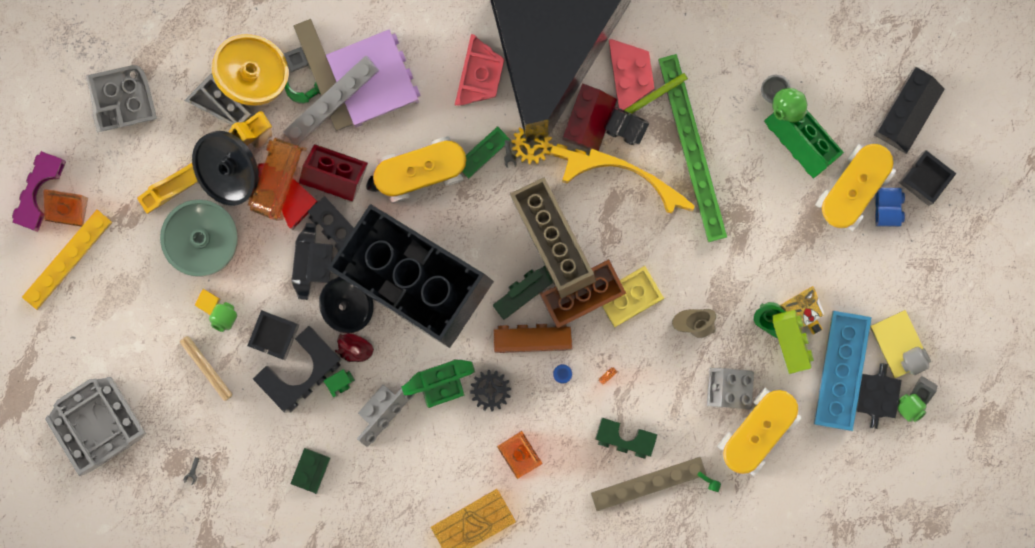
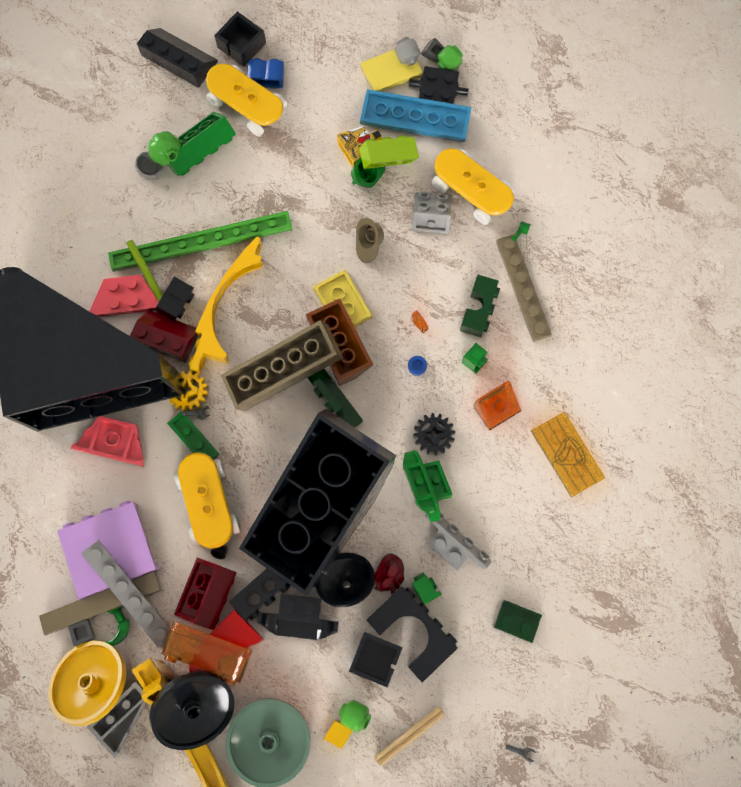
camera: 85 degrees left, 10 degrees down
dark orange slope [494,324,572,353] -> none
none -> green brick [461,343,488,374]

